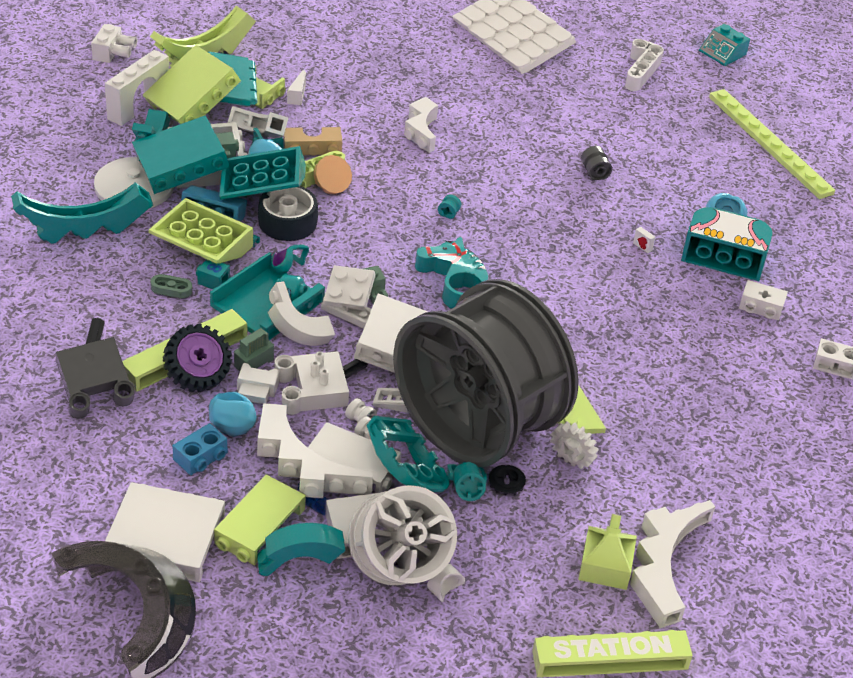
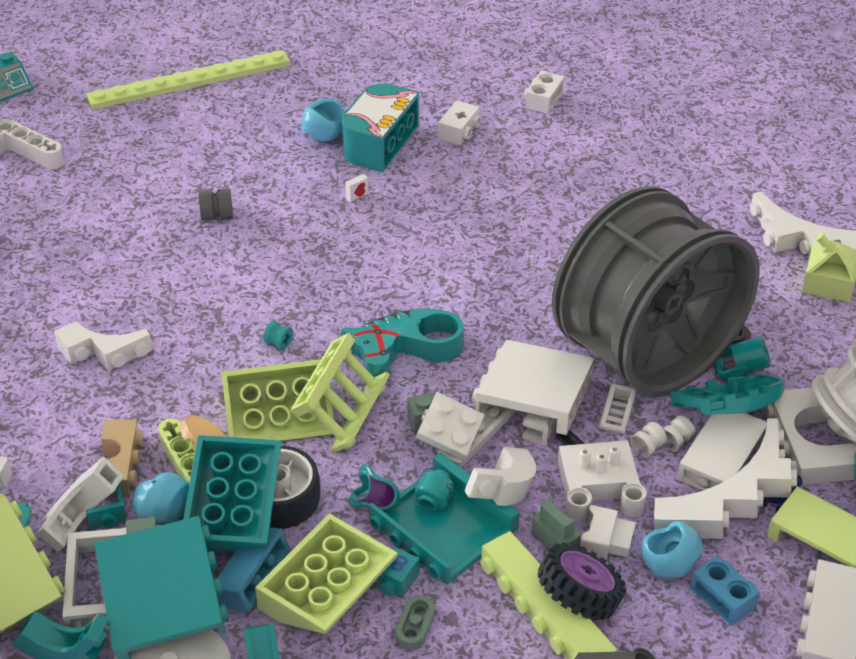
camera: 80 degrees left, 0 degrees up
none -> yellowish green slope [221,359,334,441]
none -> yellowish green fence [290,333,390,453]

